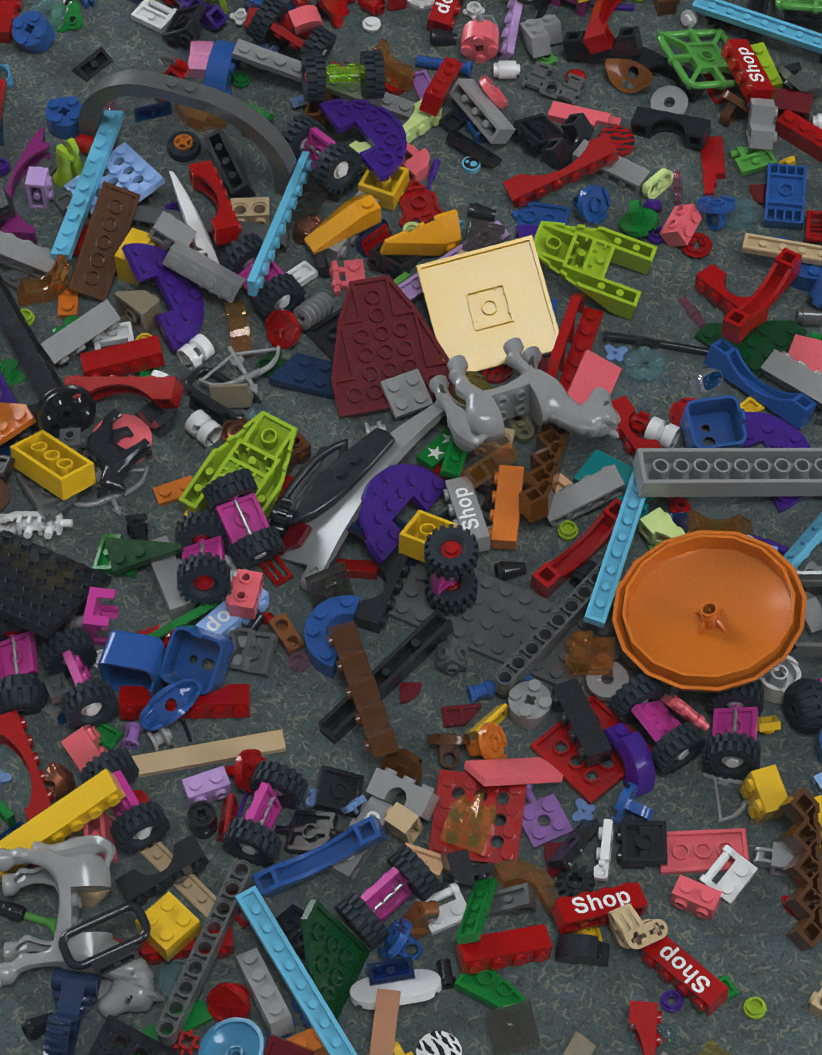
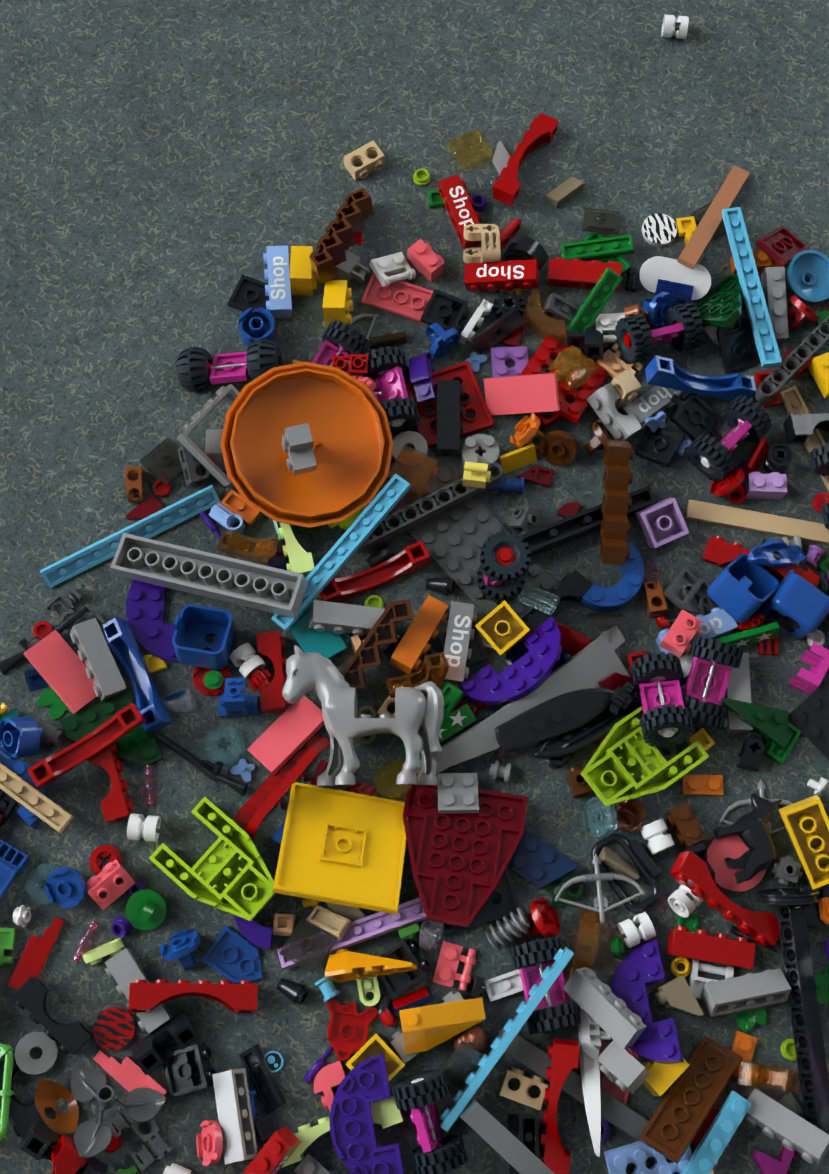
camera: 160 degrees left, 15 degrees up
dark red tile [749,184,767,204] -> none
none -> white plate [13,905,31,927]
none -> dark grey plant [71,1065,166,1158]
none -> white wheel [127,813,161,842]
none -> green plate [204,670,223,690]
none -> blue tile [218,677,258,718]
none -> light grey brick [281,423,317,476]
none -> red slope [332,354,369,375]
none -> dark brown pin [369,331,407,349]
none -> arm [377,996,397,1028]
none -> light yellow brick [463,461,491,489]
none -> red slope [500,218,521,250]
none -> clear light blue tile [517,583,561,615]
none -> green tile [560,234,634,260]
none -> green plate [610,937,625,958]
none -> lavender brick [635,498,689,548]
none -> reddish brown brick [666,801,706,849]

